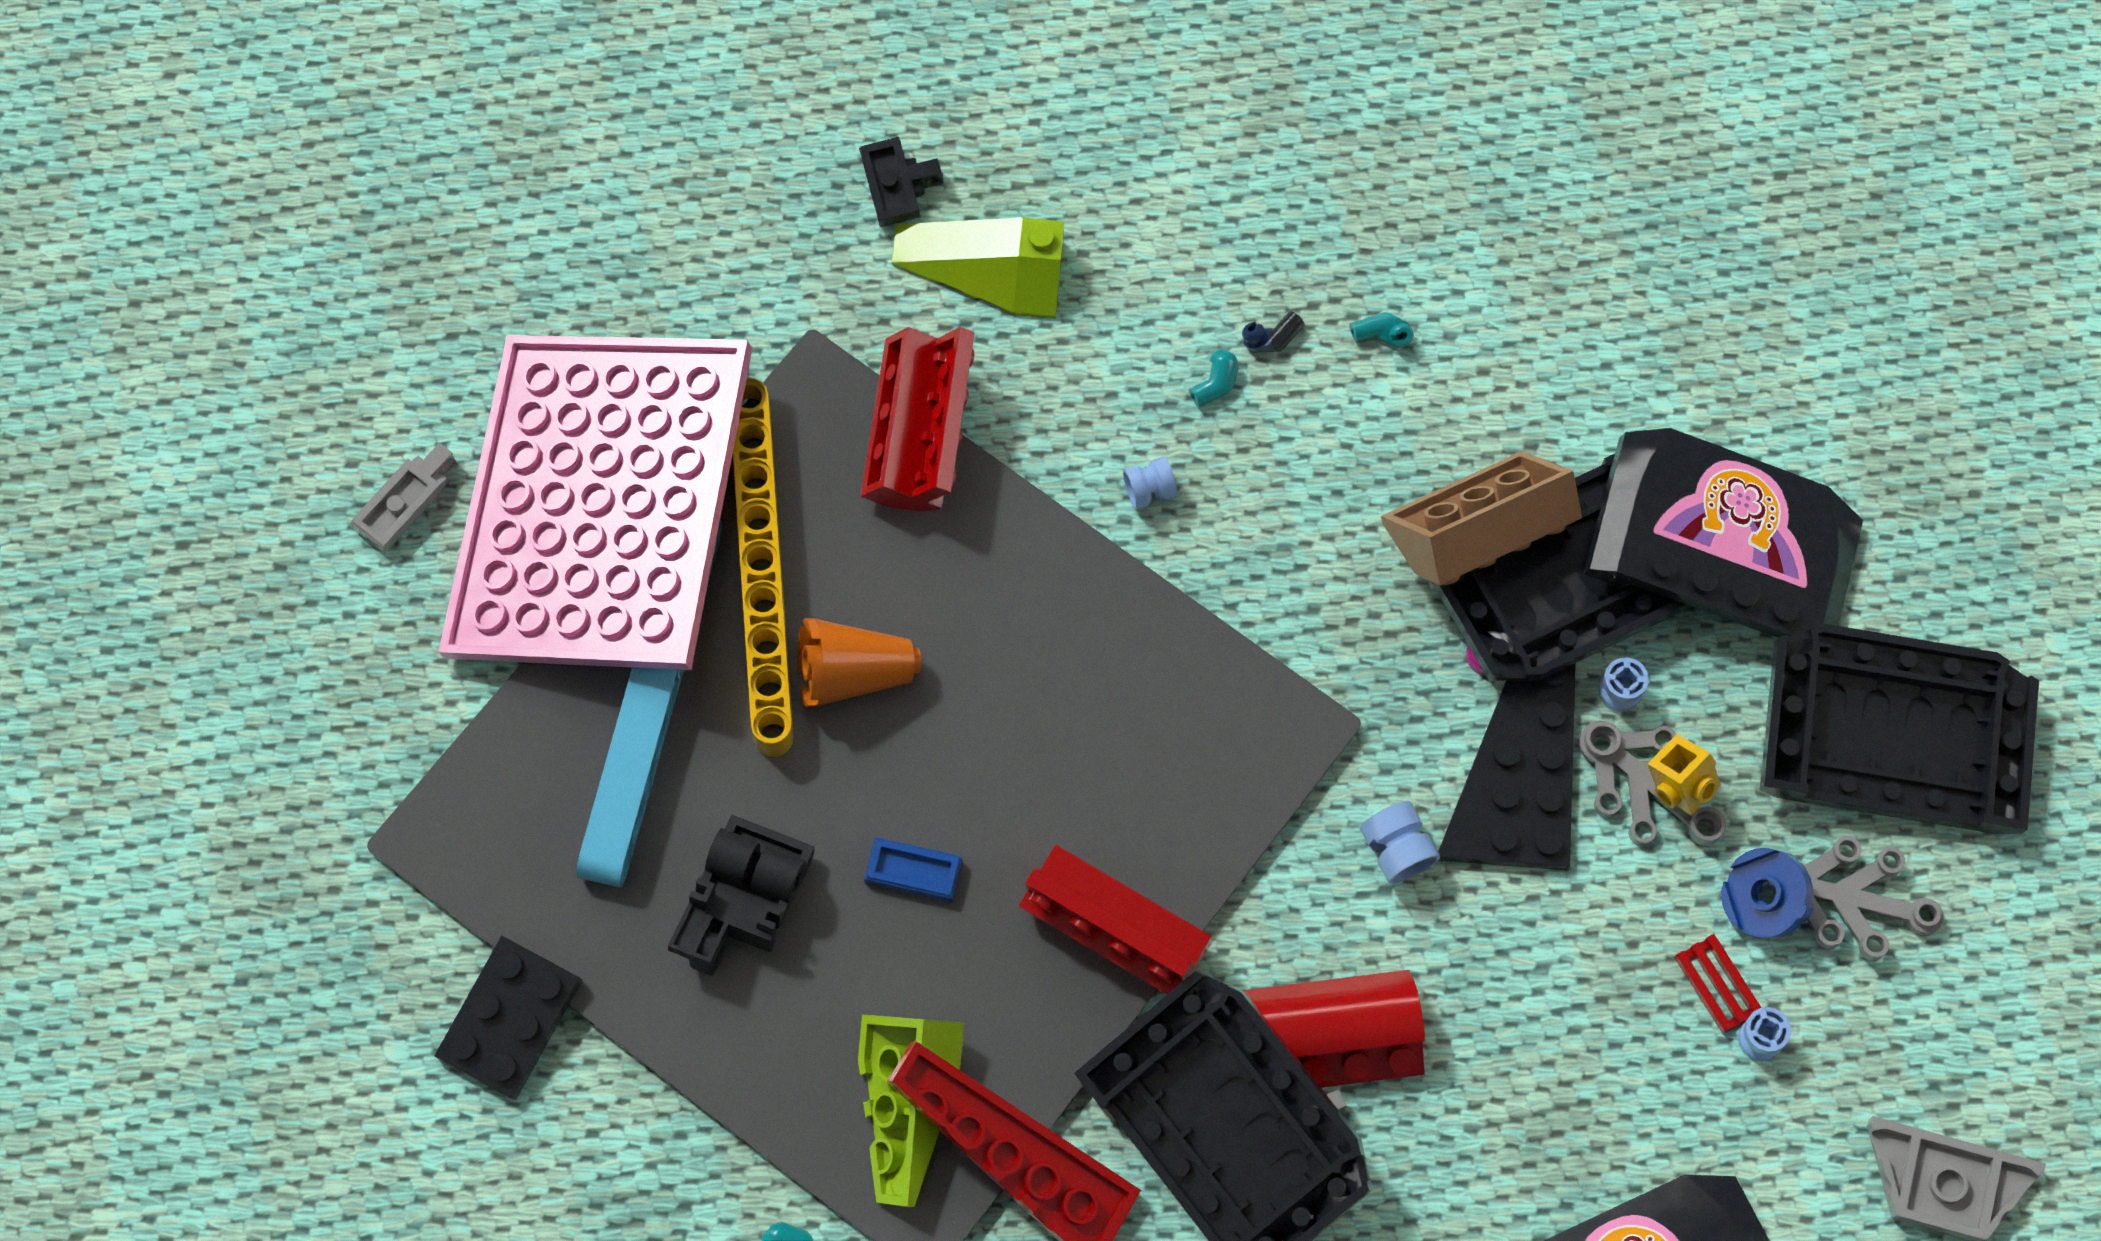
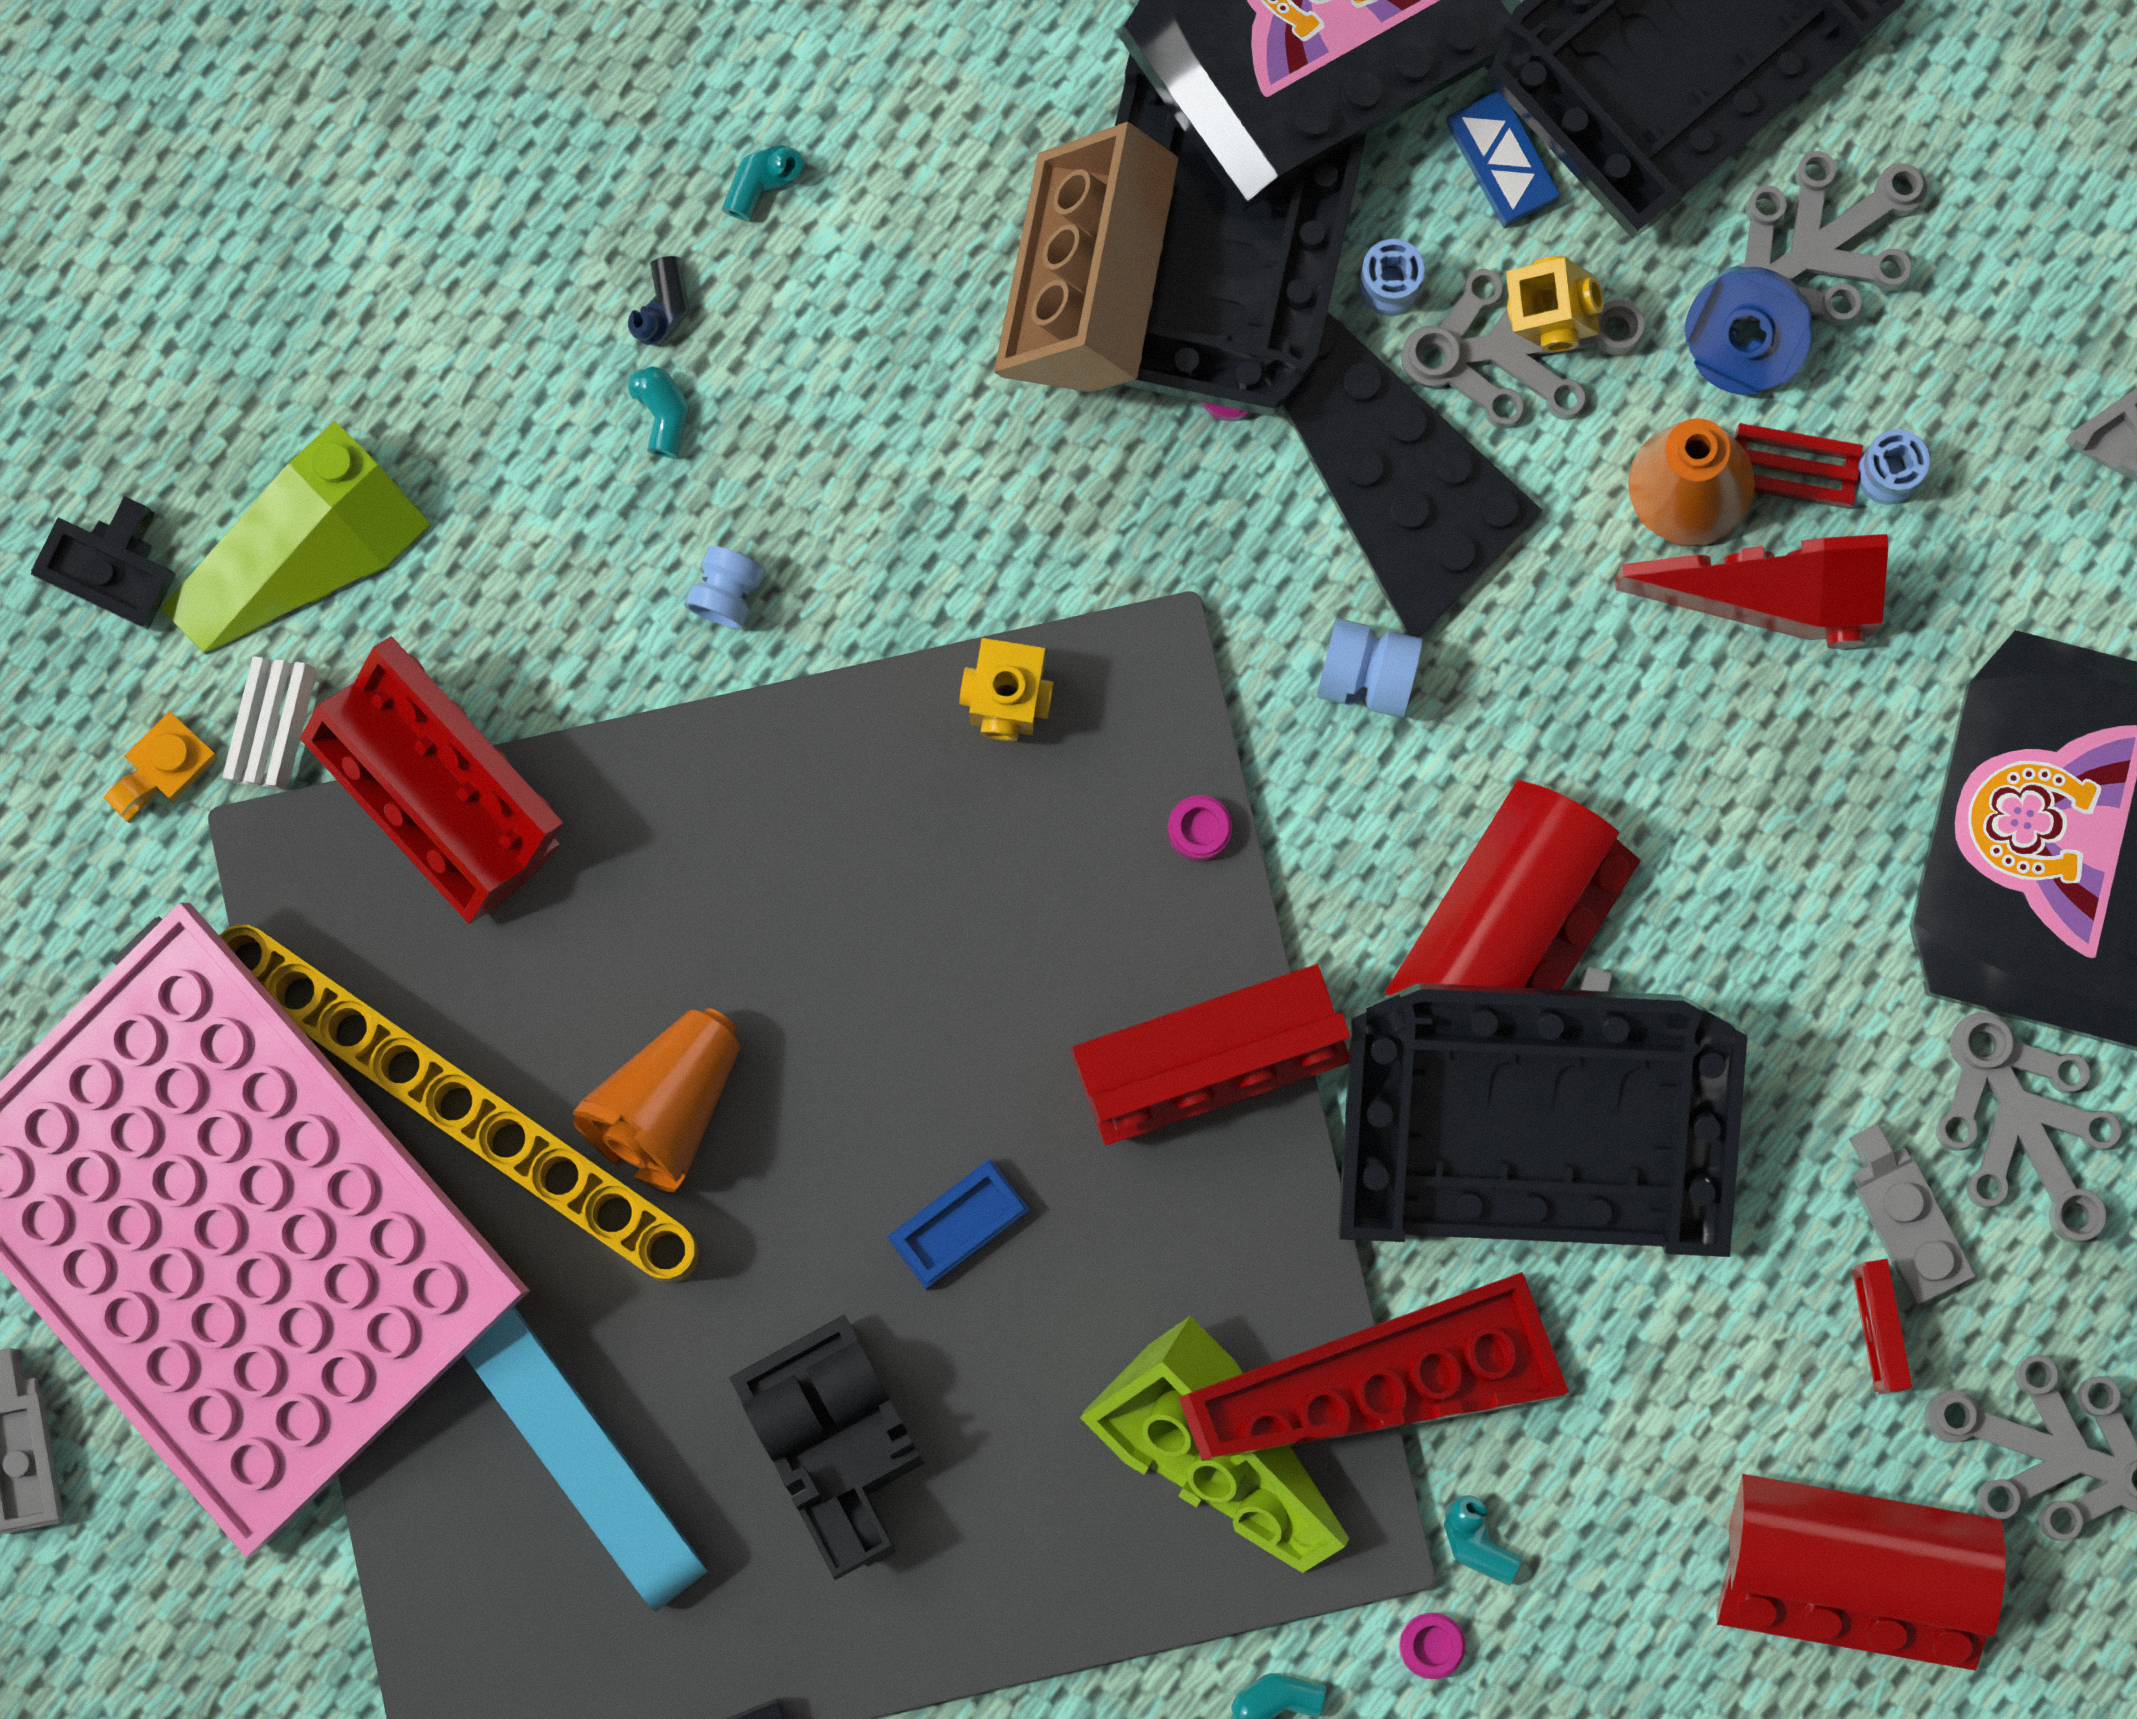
camera: 50 degrees left, 10 degrees up
none -> light orange plate [103,711,218,823]
none -> white tile [222,656,317,791]
none -> yellow brick [959,638,1054,741]
none -> dark pink tile [1167,795,1232,862]
none -> blue tile [1446,92,1560,228]
none -> red wedge [1615,534,1889,649]
none -> orange cone [1628,418,1755,547]

